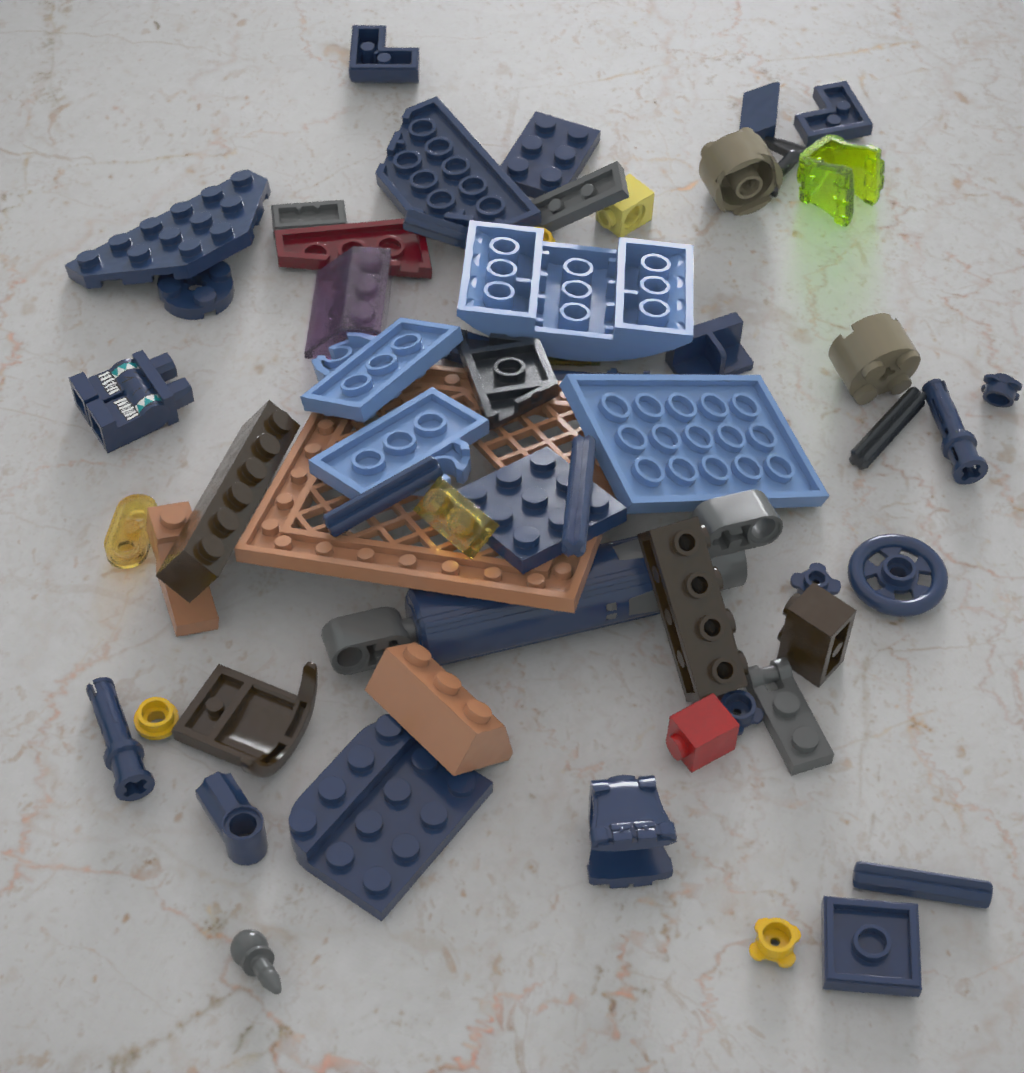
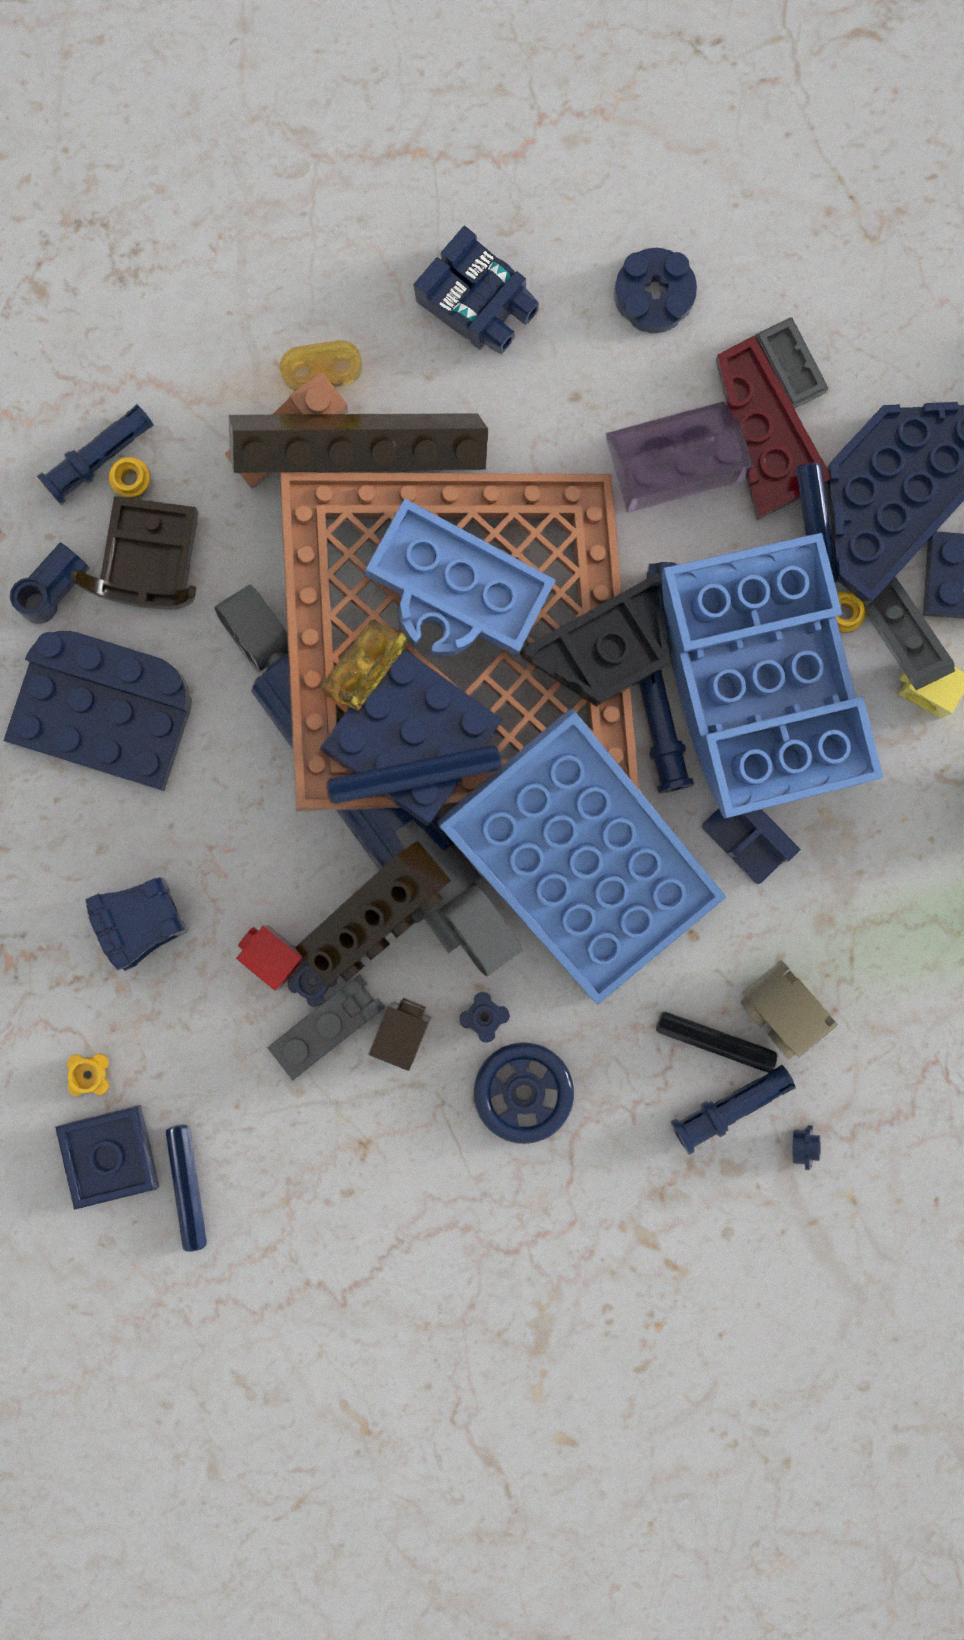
camera: 75 degrees right, 35 degrees up
dark blue plate [65,169,271,289] -> none
medium blue plate [300,317,464,422] -> none
dark blue axle [323,456,443,537] -> none
nougat slope [365,642,513,776] -> none

